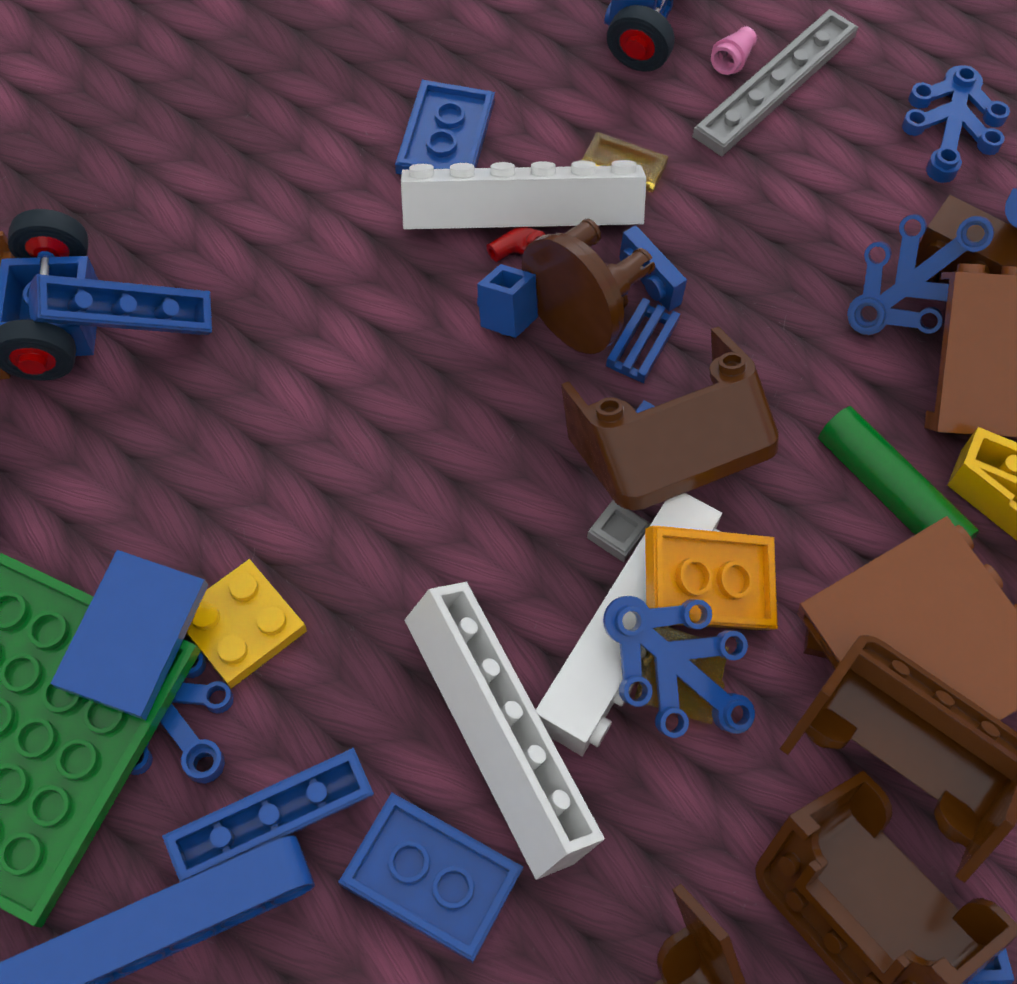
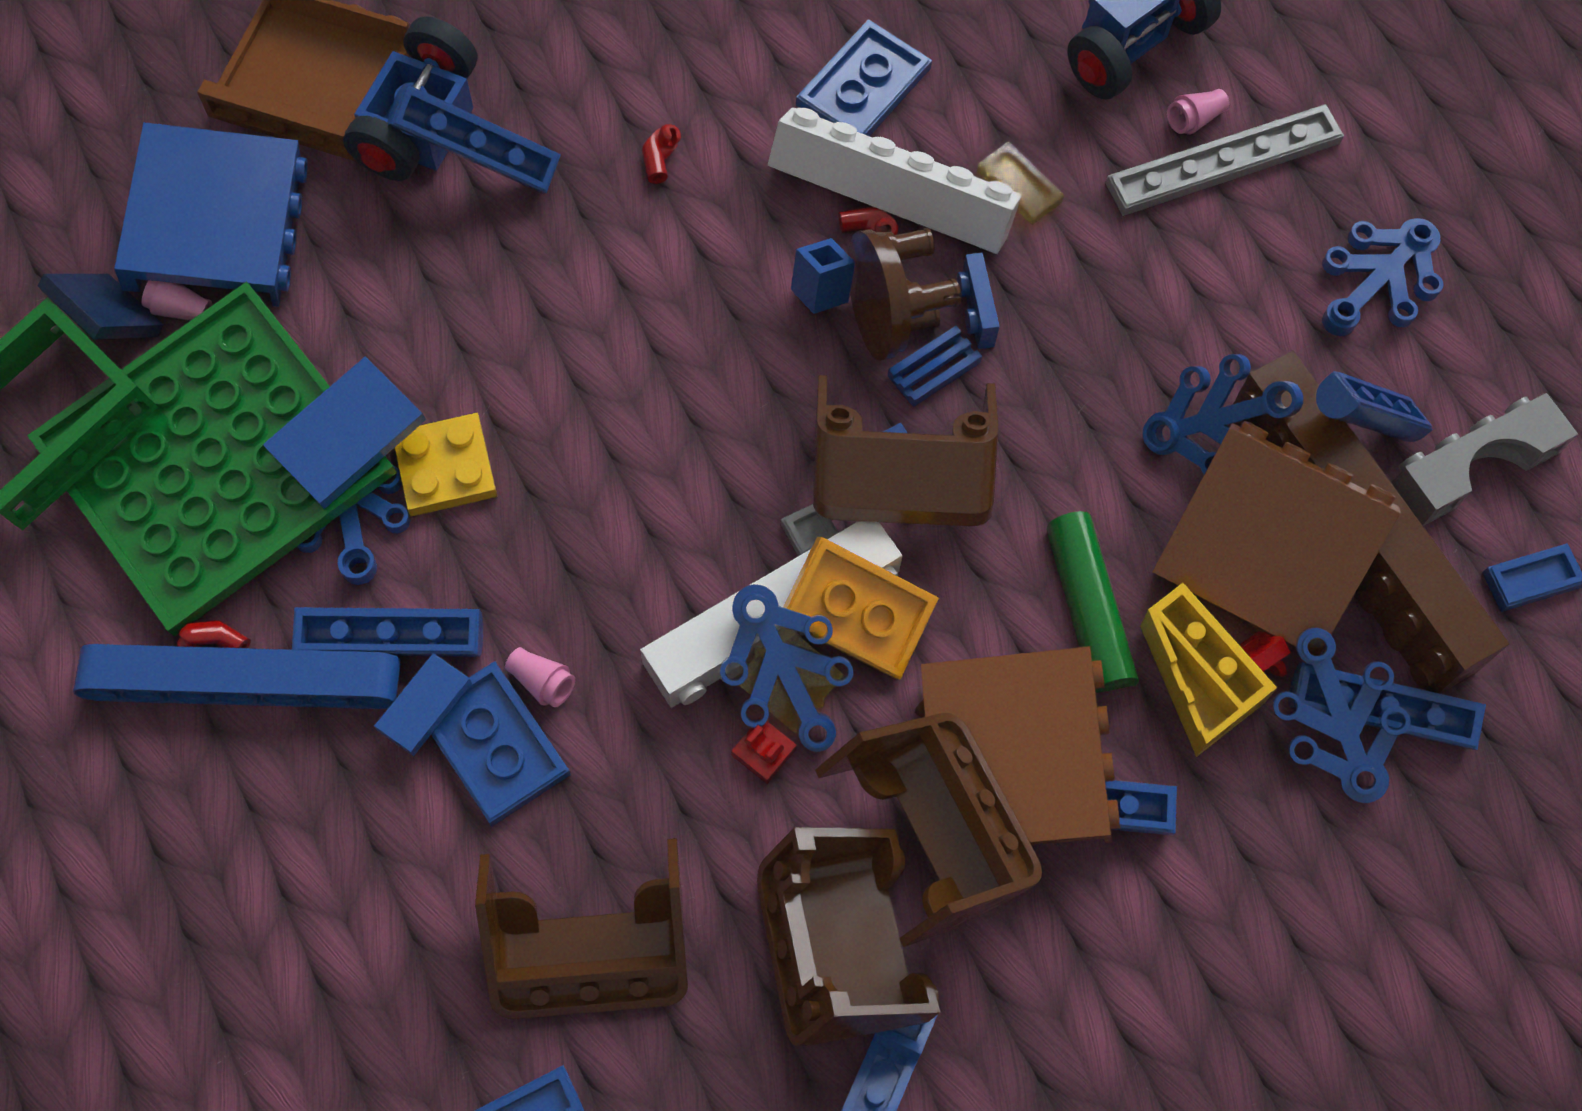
camera: 25 degrees right, 5 degrees up
white brick [405,582,605,880] -> none
none -> red arm [177,620,251,648]
none -> blue tile [374,653,472,757]
none -> bright pink cone [505,647,575,707]
none -> red arm [642,124,681,184]
none -> red tile [731,716,797,784]

